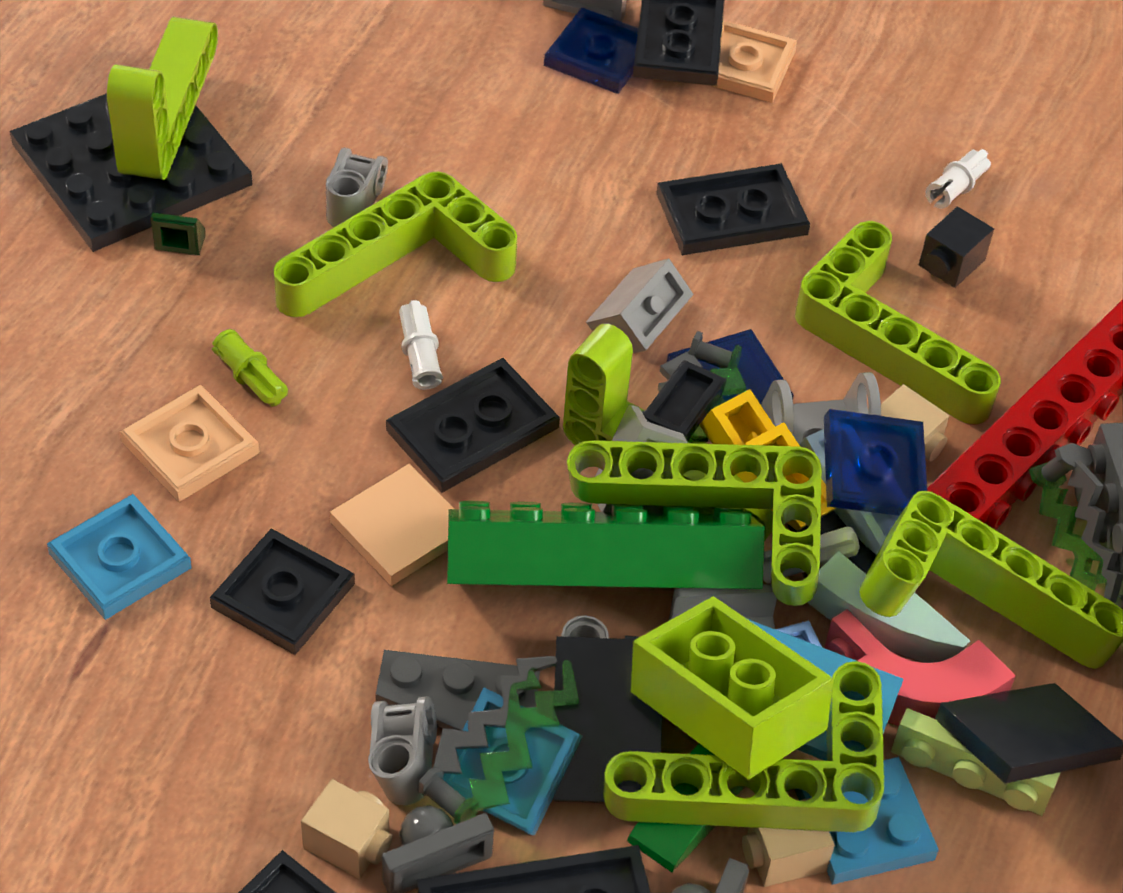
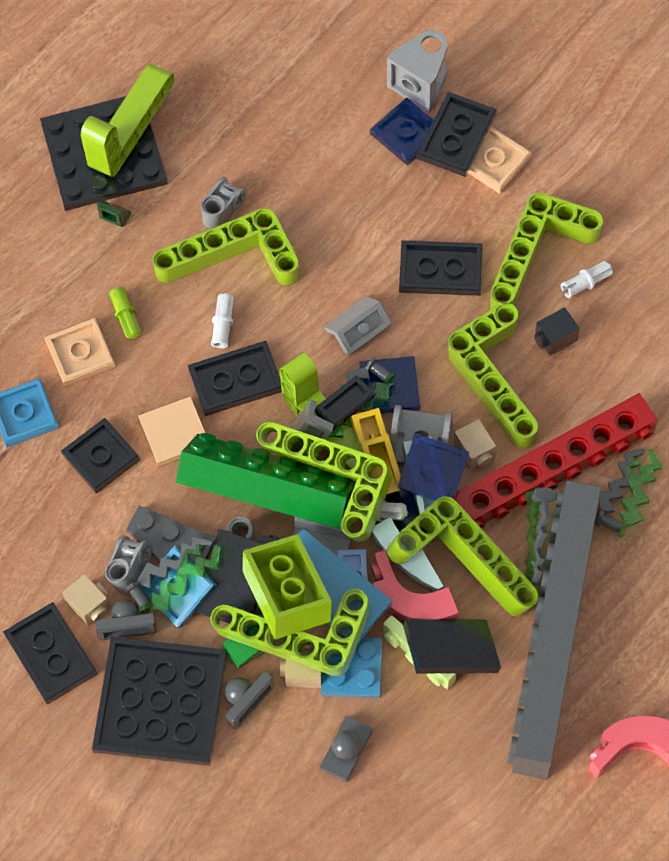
camera: 25 degrees right, 15 degrees up
none -> lime beam [490,193,603,310]

